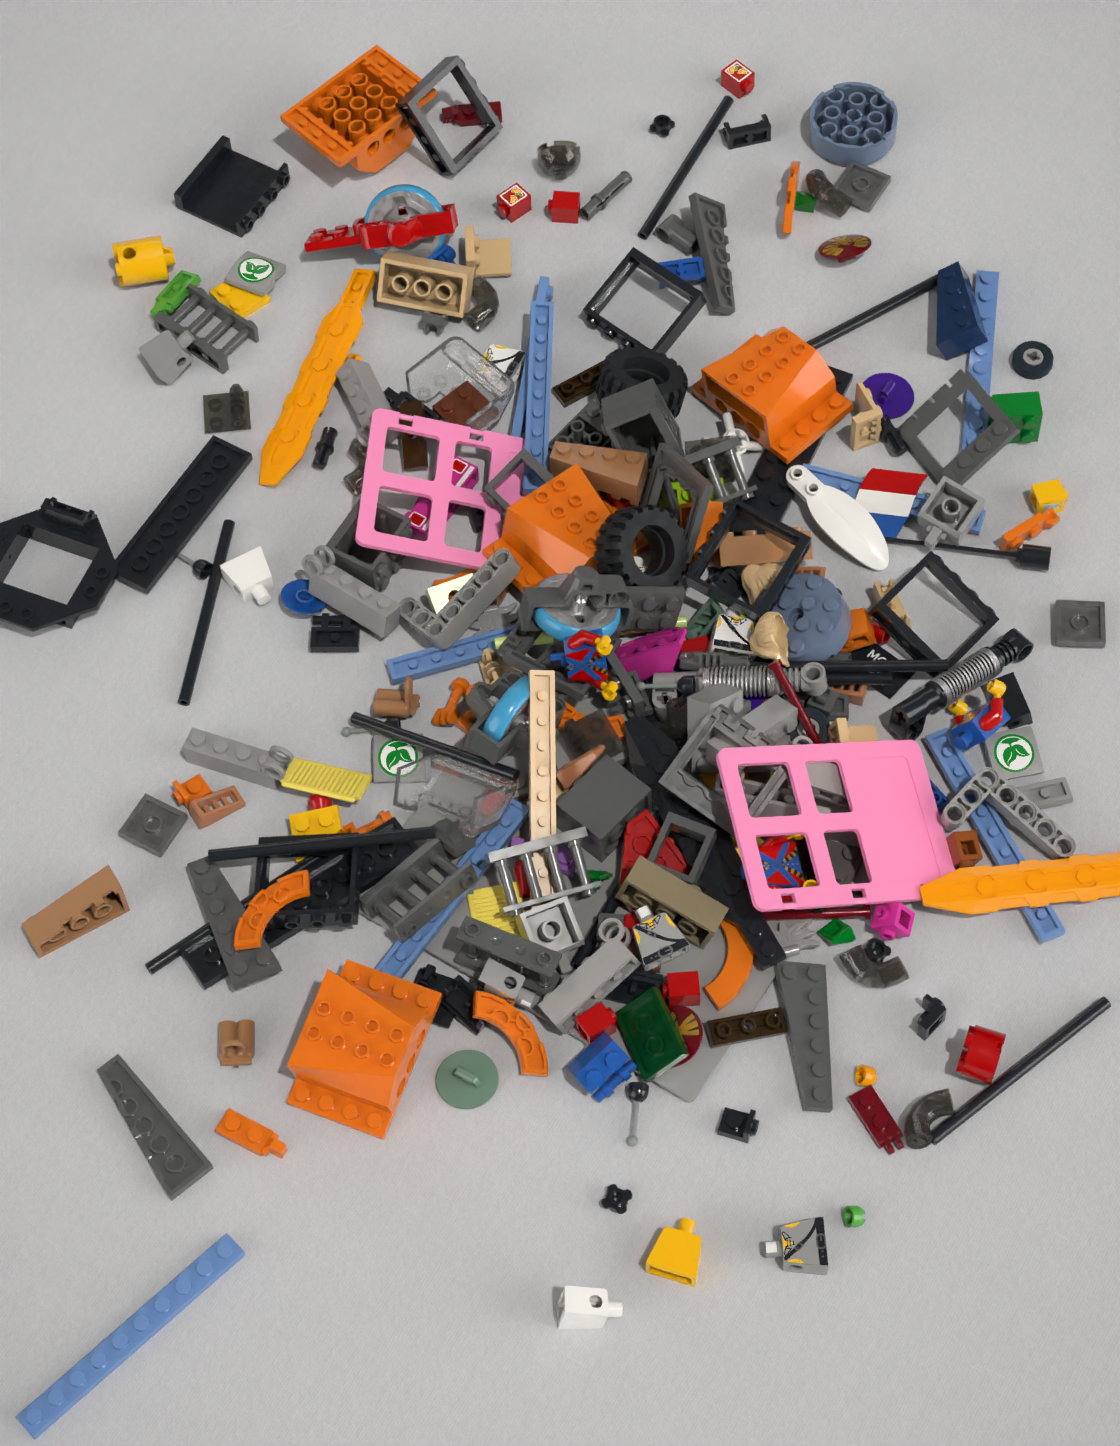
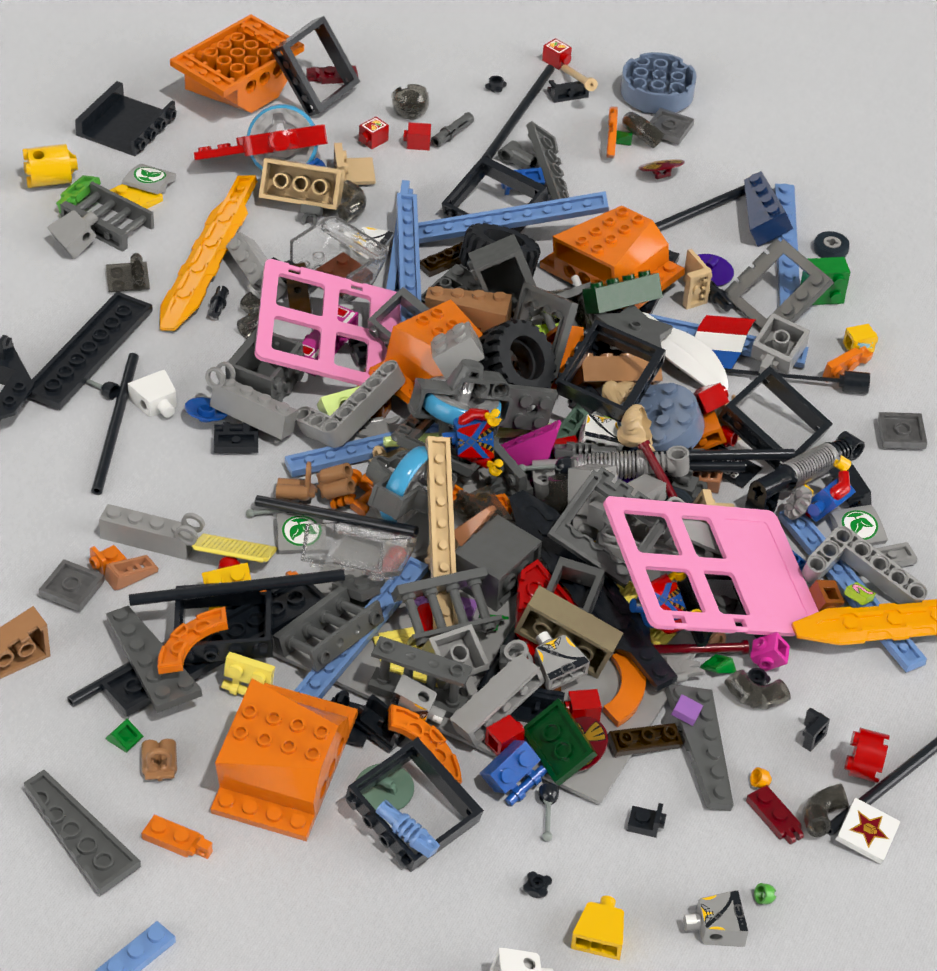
camera: 10 degrees left, 15 degrees down
none -> green slope [105,718,144,753]
none -> light yellow plate [221,652,275,696]
none -> medium nougat piece [316,463,356,500]
none -> black window [345,737,484,872]
none -> medium blue hinge [376,800,440,858]
none -> medium blue plate [418,191,609,244]
none -> light grey hinge [431,321,484,379]
none -> tan bar [562,64,598,91]
none -> brick [582,270,663,314]
none -> dark grey plate [594,305,673,353]
none -> medium lavender tile [671,694,703,726]
none -> red slope [693,383,729,414]
none -> light grey gear [784,486,812,520]
none -> white tile [835,798,900,864]
none -> lime tile [844,582,876,605]

